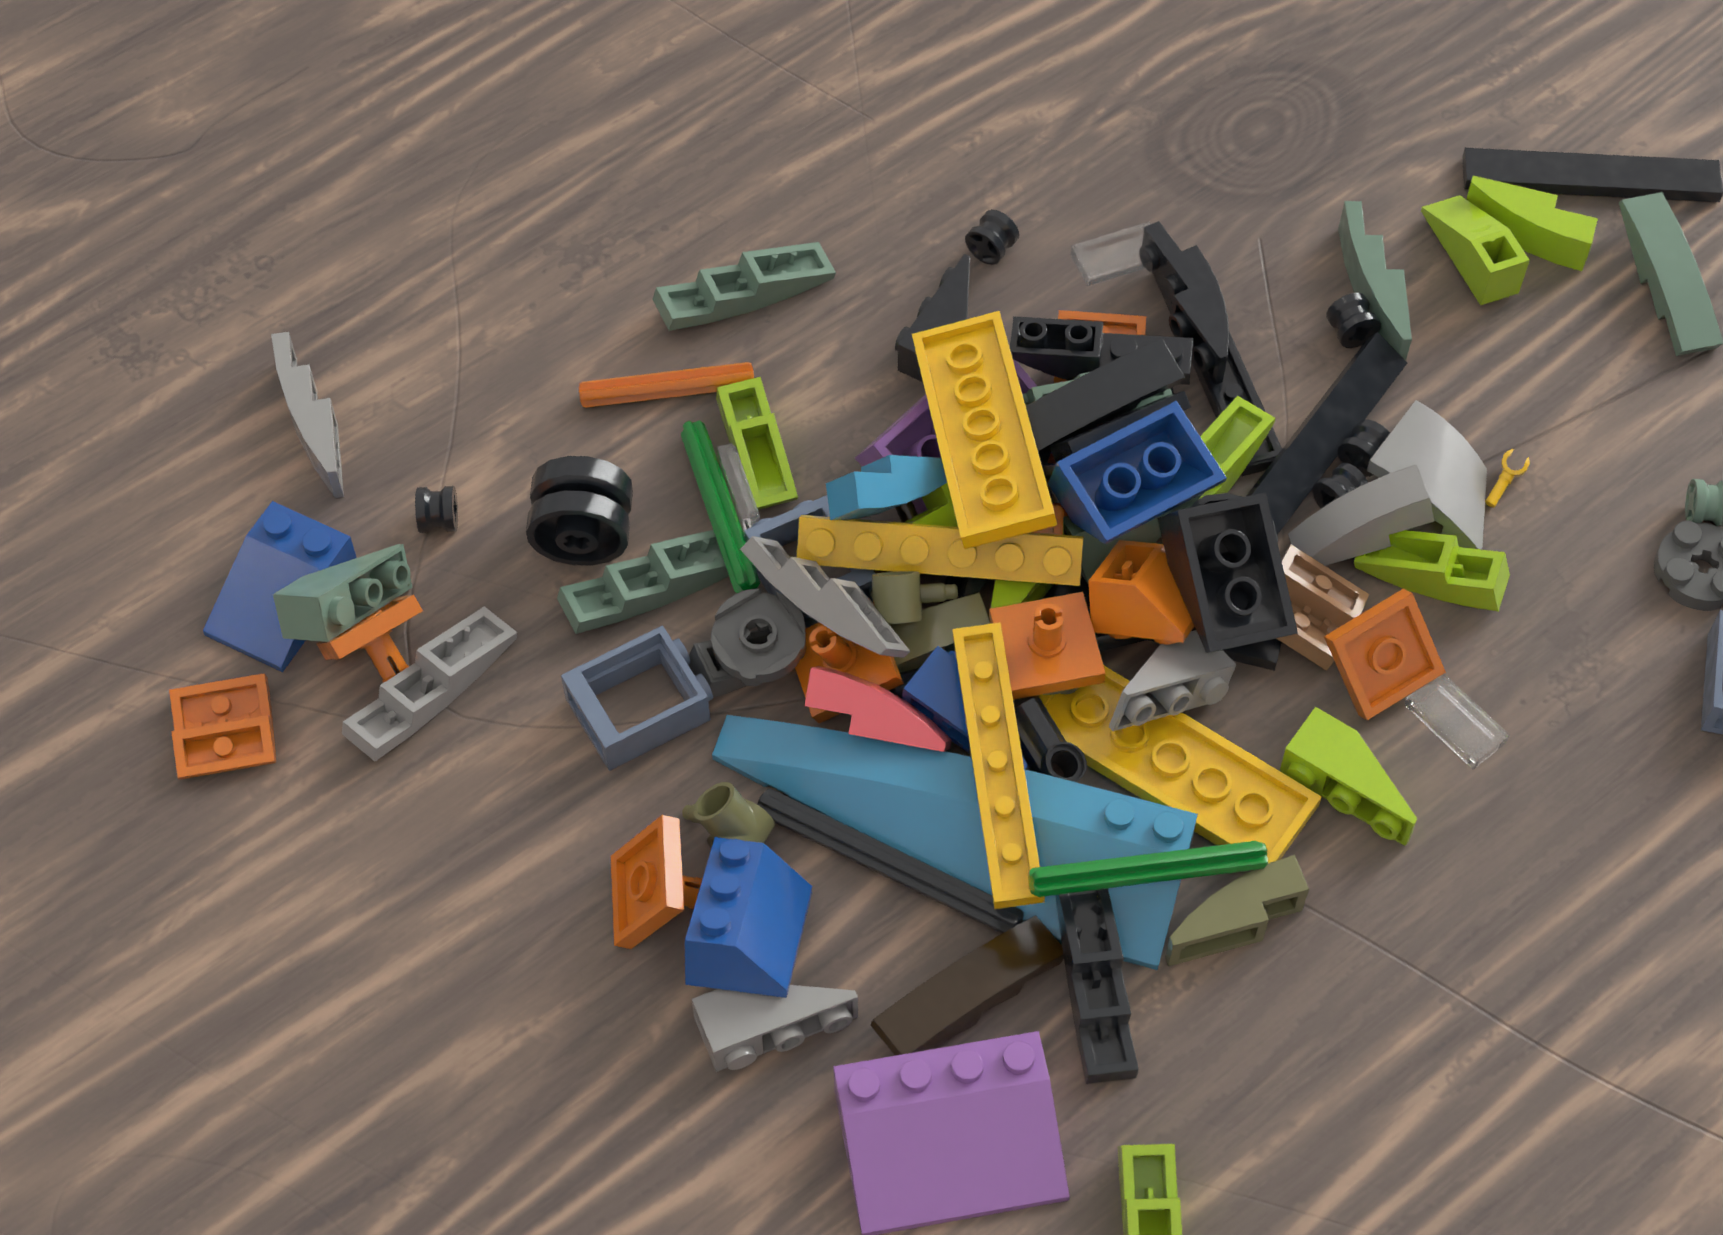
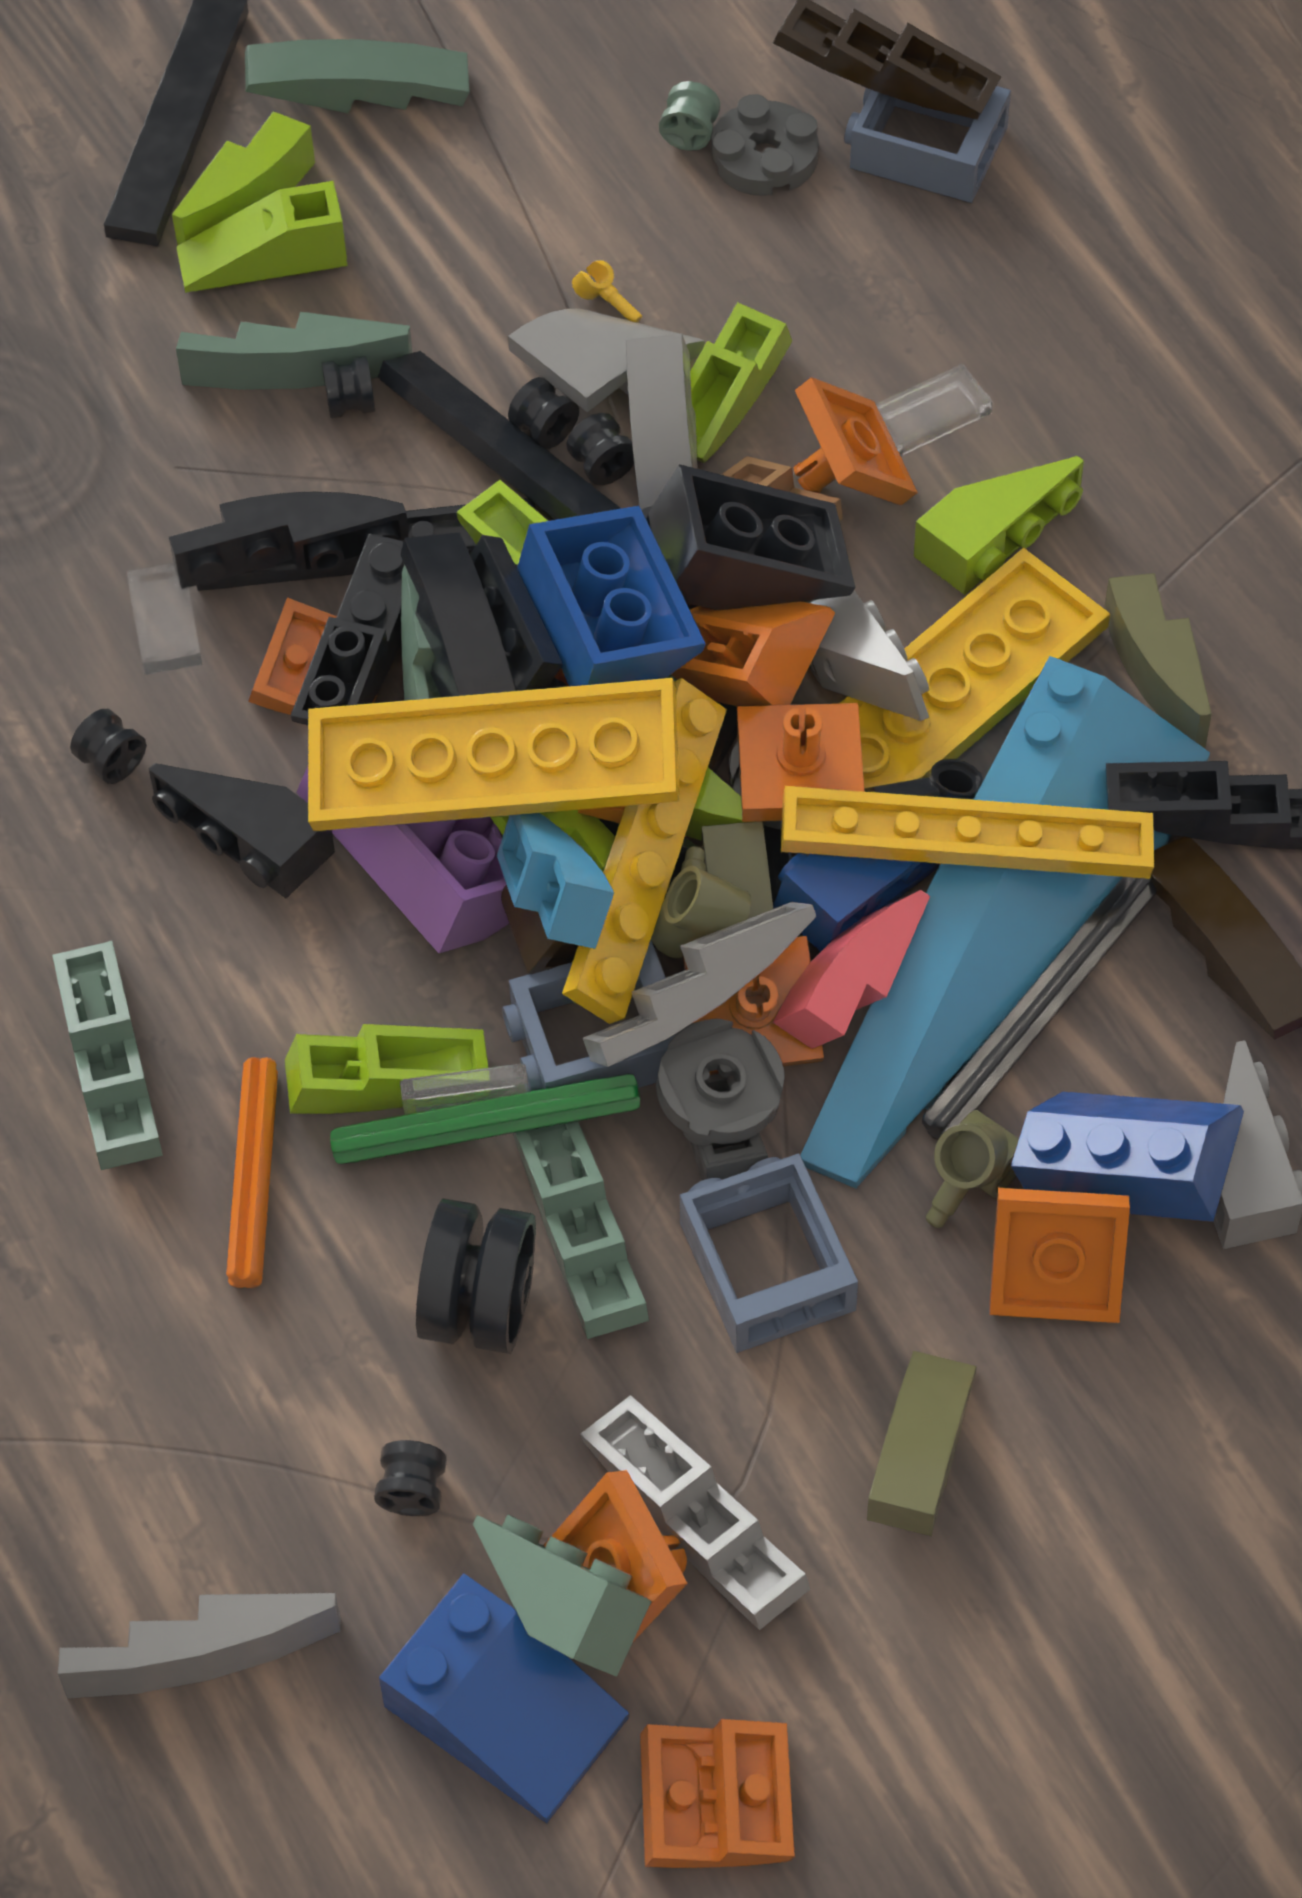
camera: 80 degrees left, 0 degrees up
green axle [1028,841,1268,897] -> none
none -> olive slope [867,1351,977,1537]

